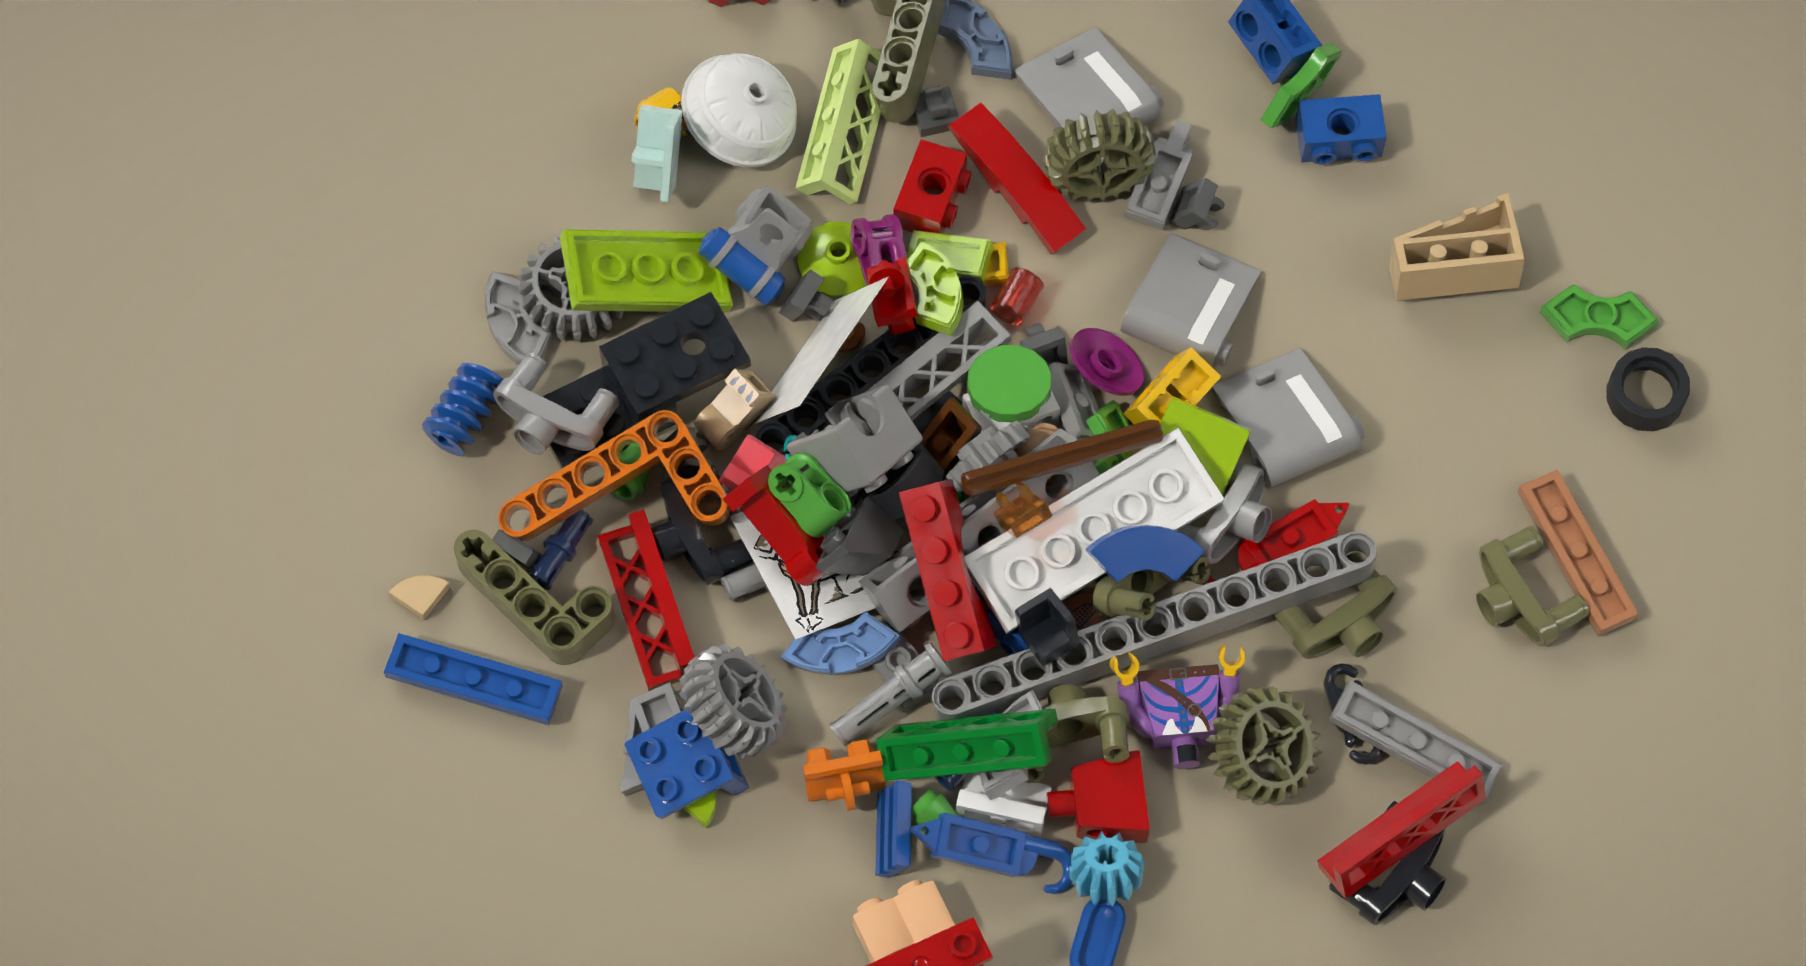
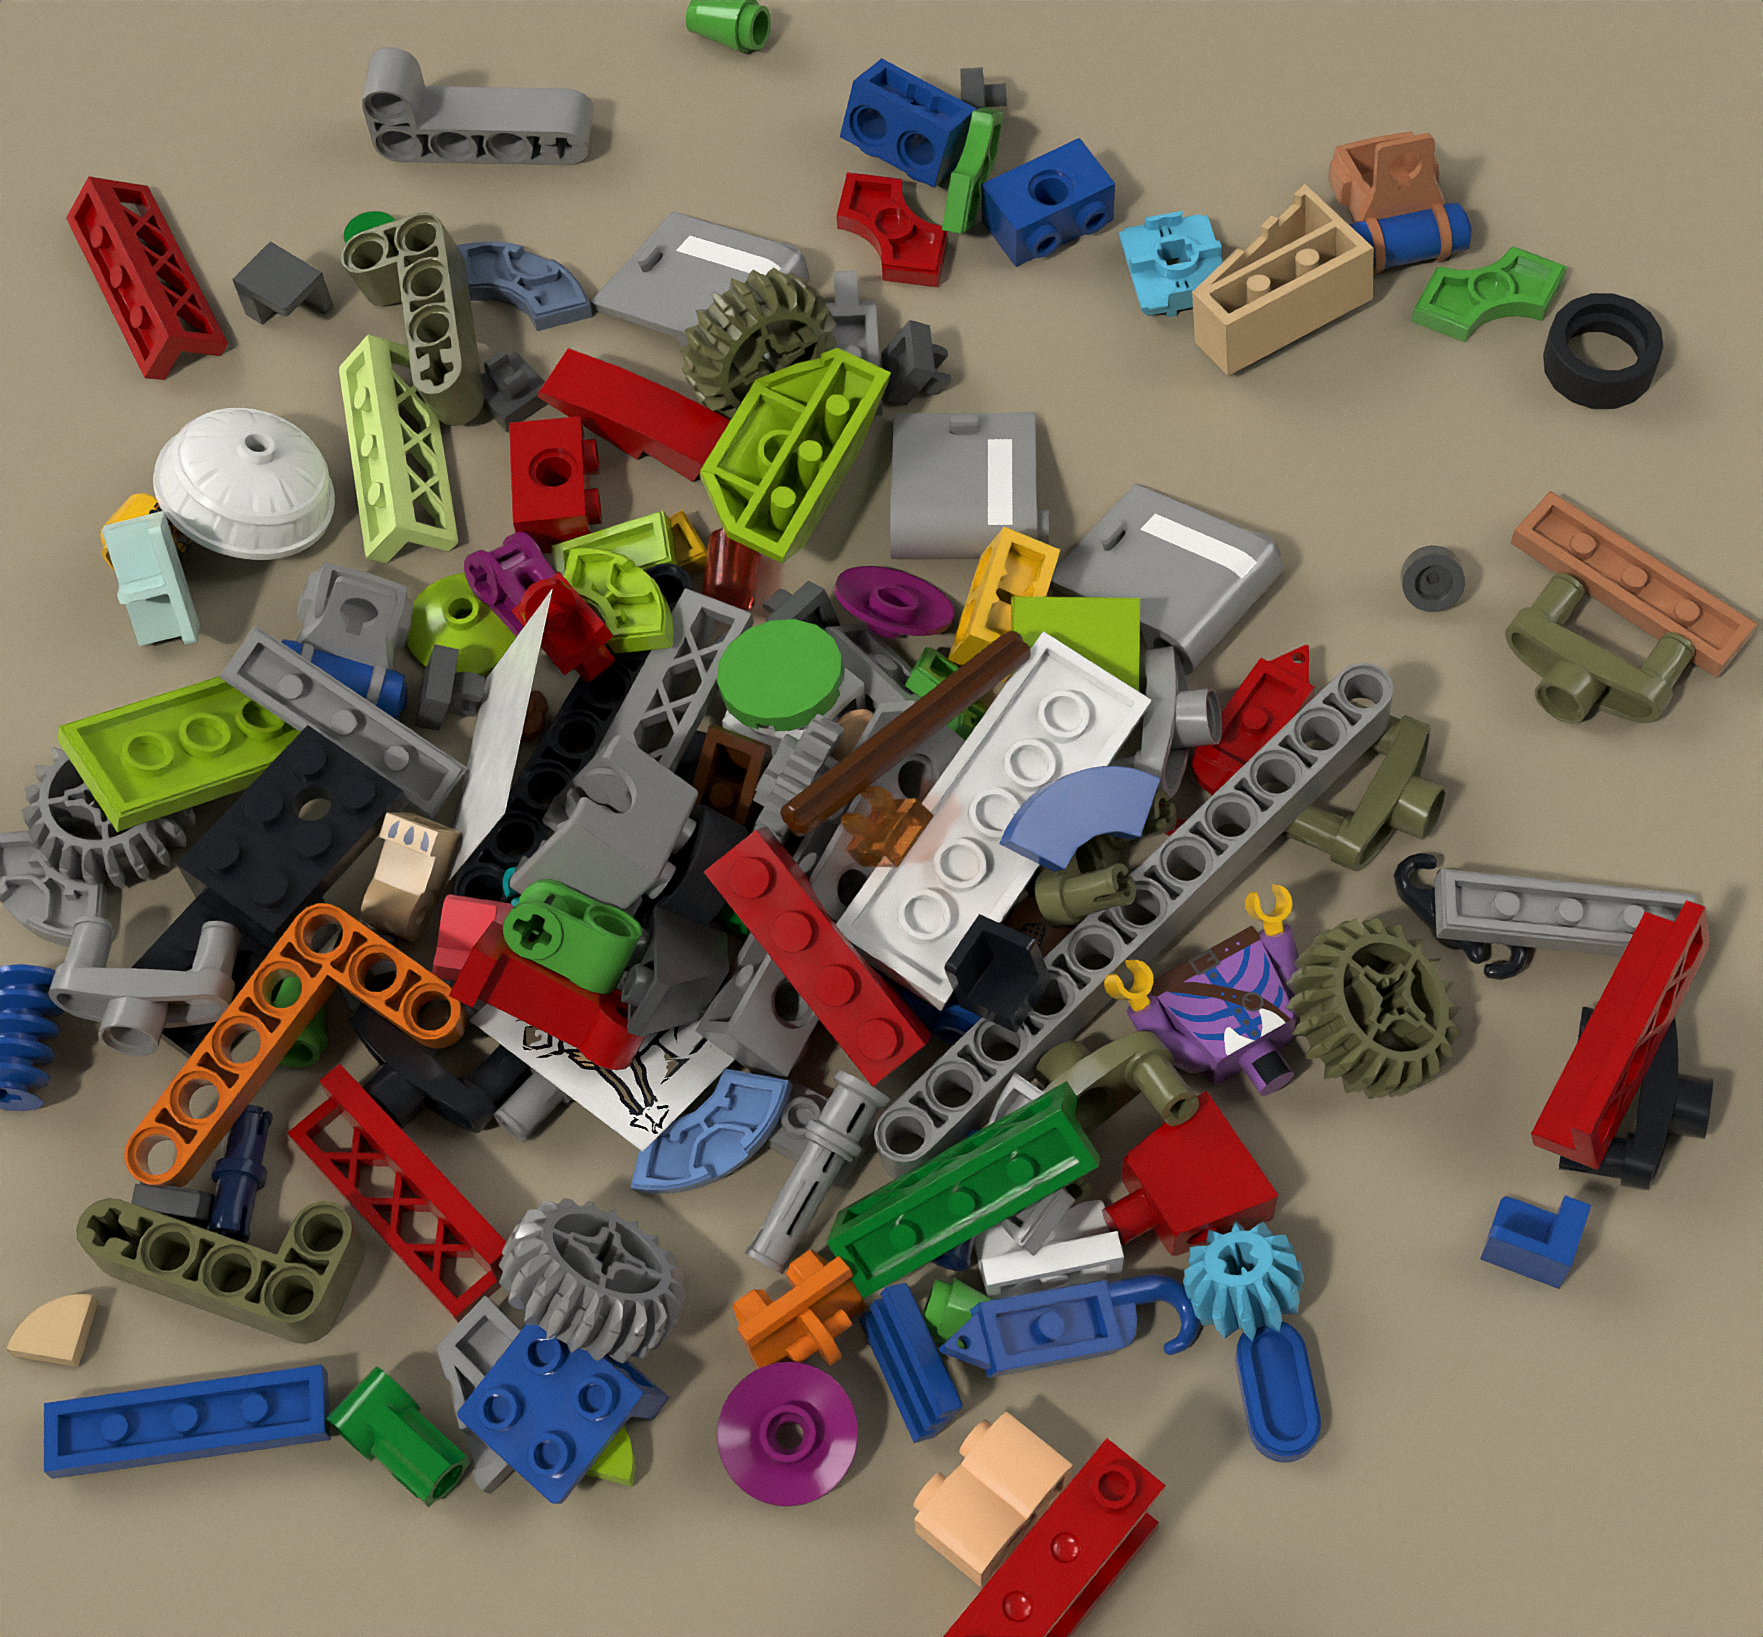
camera: 20 degrees left, 5 degrees down
none -> light grey tile [219,625,468,820]
none -> green piece [326,1366,470,1507]
none -> lime wedge [700,347,891,563]
none -> magenta dish [717,1362,859,1507]
none -> red tile [836,172,948,288]
none -> dark grey tile [960,67,1007,109]
none -> medium azure piece [1118,211,1223,317]
none -> nougat piece [1329,131,1472,275]
none -> dark grey tile [1401,545,1465,612]
none -> blue panel [1480,1195,1592,1289]

